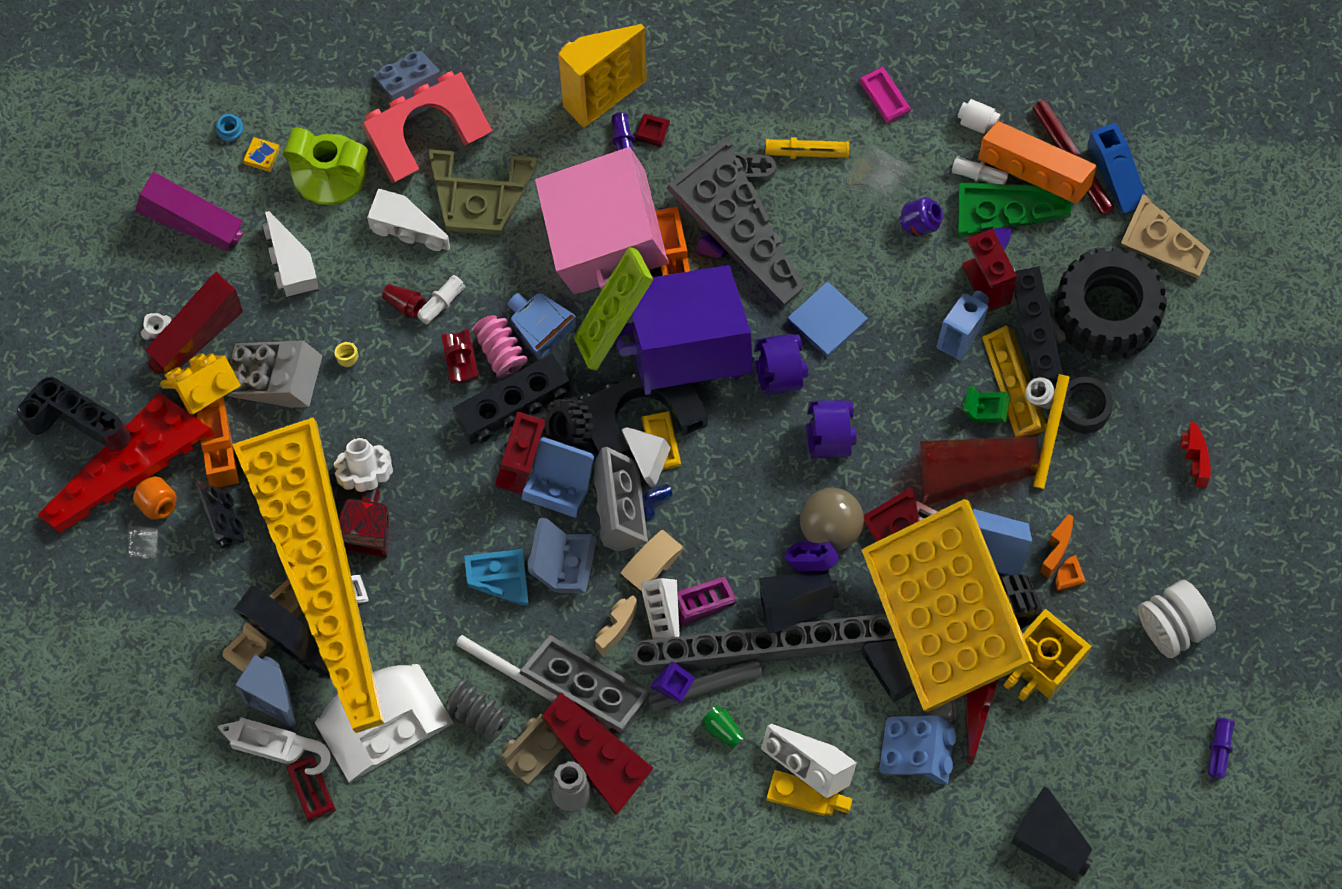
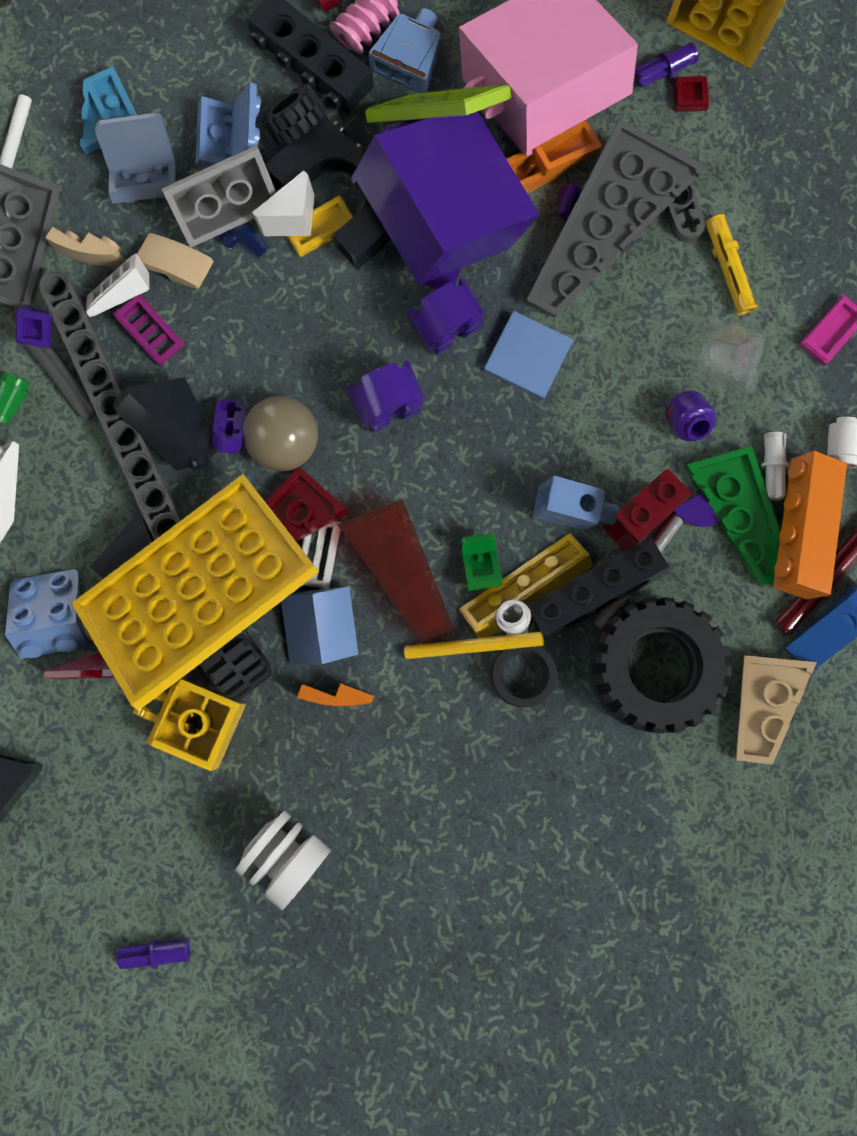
camera: 65 degrees right, 15 degrees up
dark red panel [495,412,545,495] -> none
orange tile [1055,555,1086,592] -> none
red slope [1180,422,1211,488] -> none

